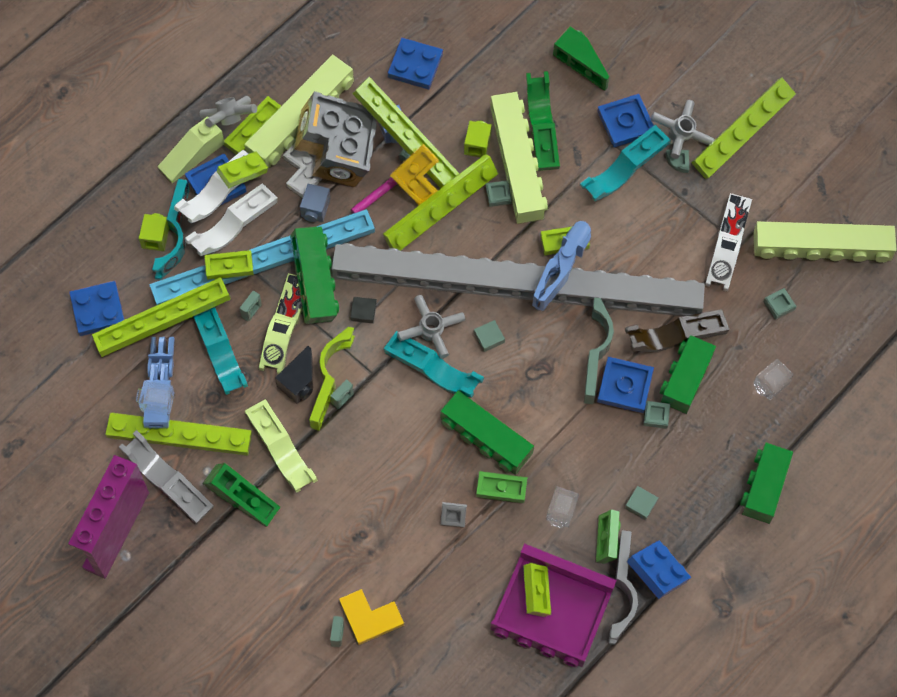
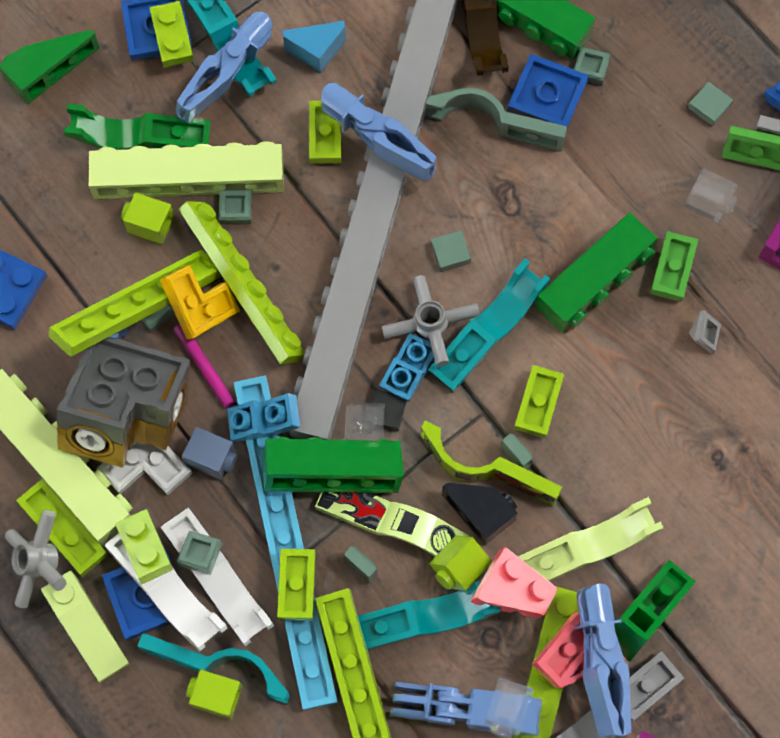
camera: 80 degrees left, 5 degrees up
none -> lime plate [149,1,194,68]
none -> medium blue arm [176,11,272,123]
none -> sand green tile [177,531,223,575]
none -> dark azure slope [227,393,300,442]
none -> dark azure slope [282,21,346,73]
none -> clear brick [345,402,385,441]
none -> dark azure slope [379,333,434,402]
none -> lime brick [429,535,492,591]
none -> wing [470,547,558,618]
none -> lime plate [514,365,564,439]
none -> coral wing [532,612,626,688]
none -> medium blue arm [575,583,631,738]

